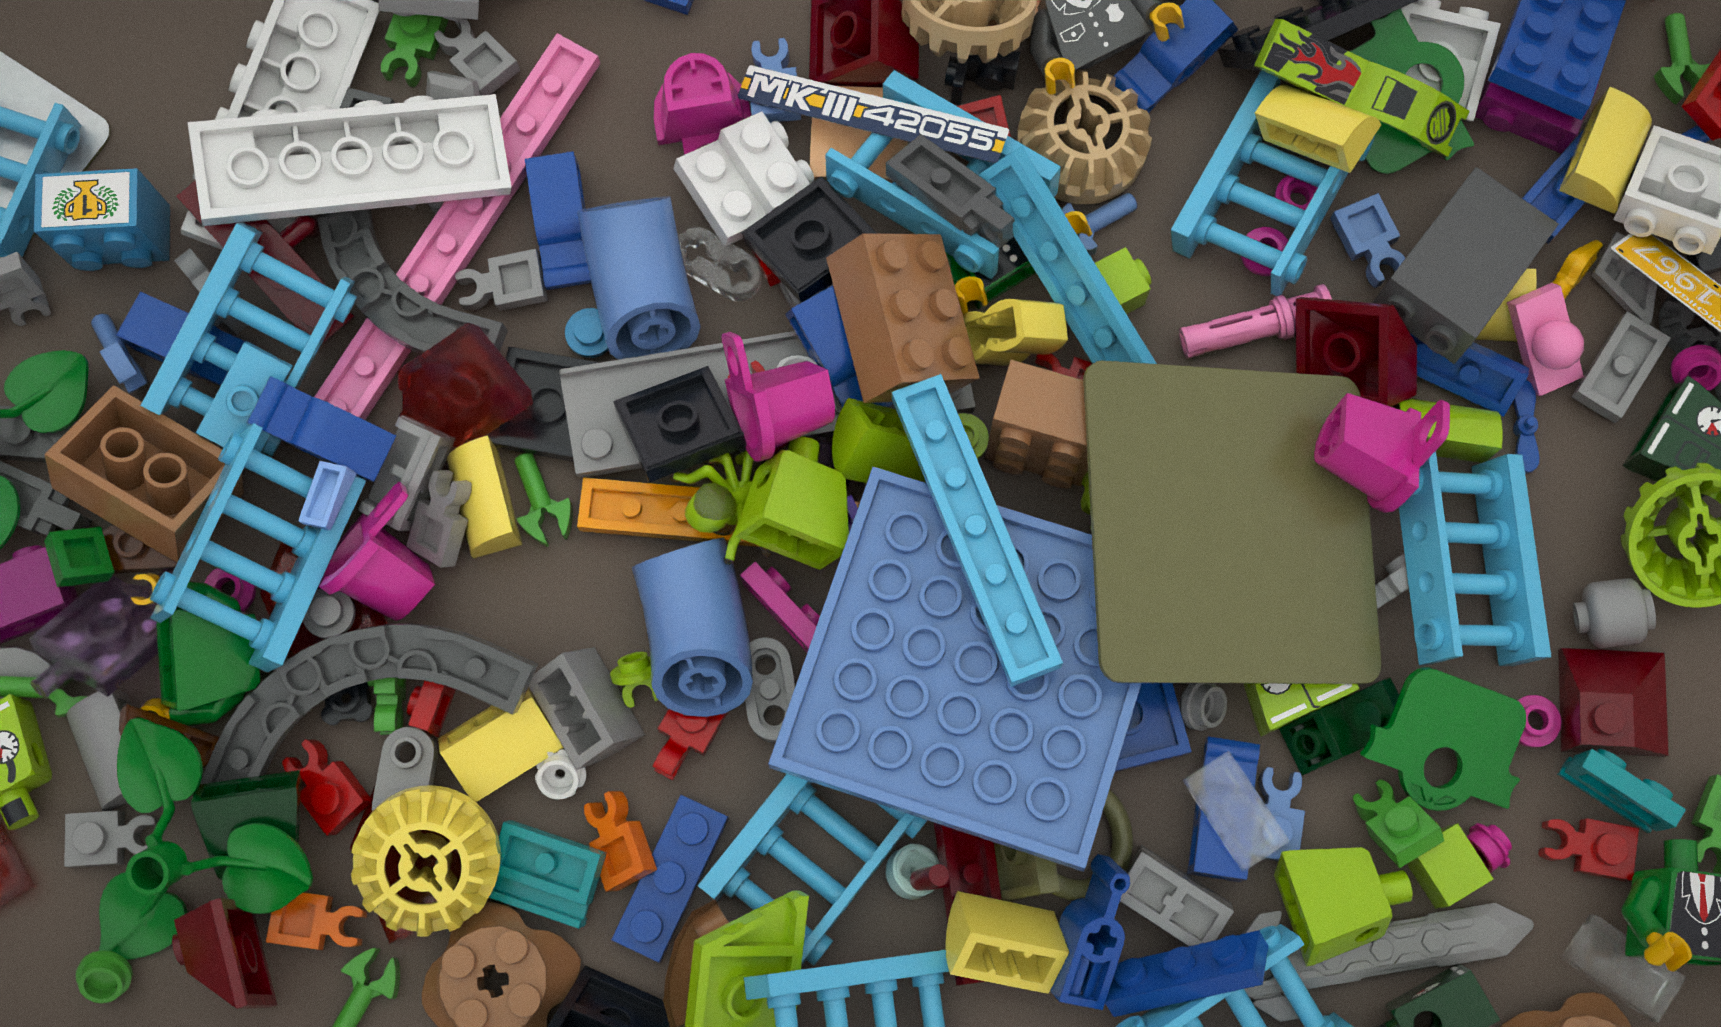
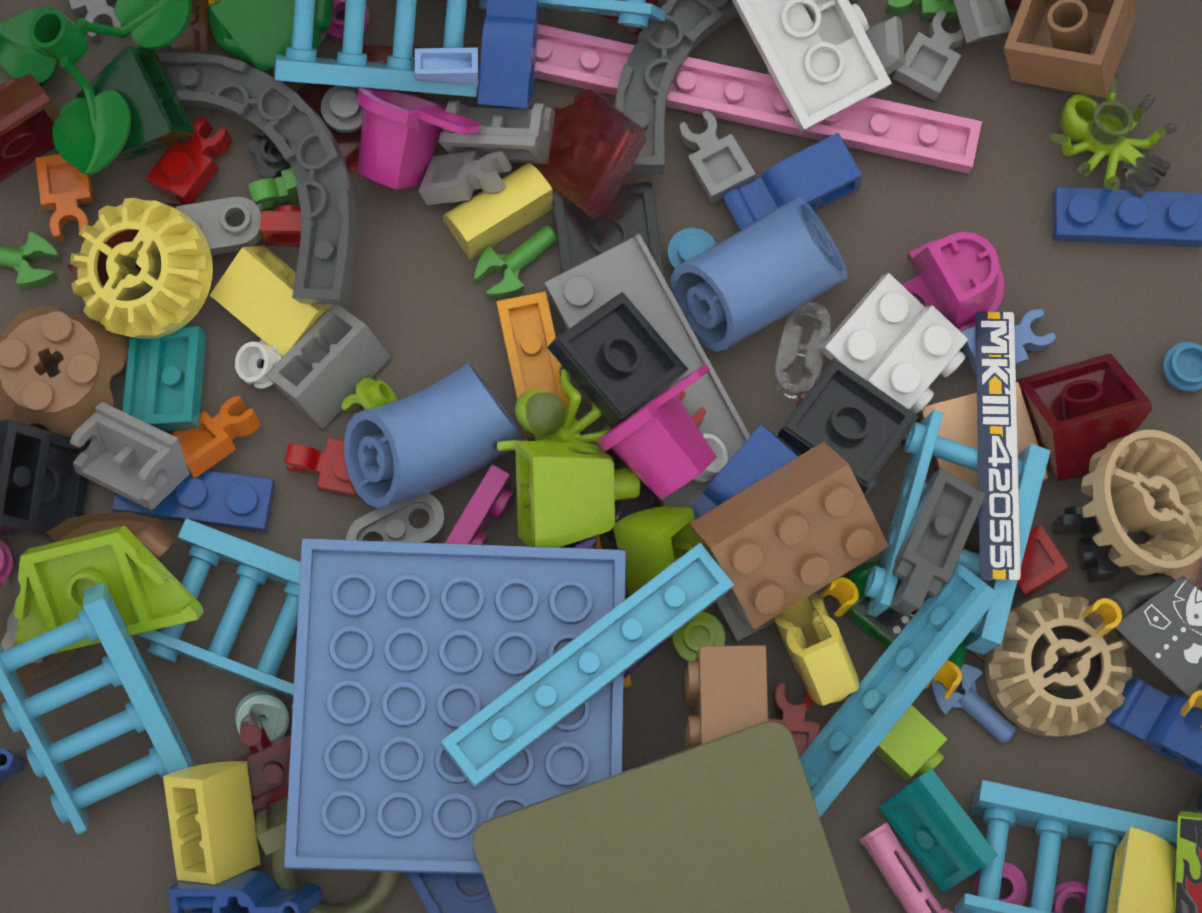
camera: 70 degrees right, 0 degrees up
none -> light grey hinge [70,402,190,511]
none -> teal plate [878,768,998,894]

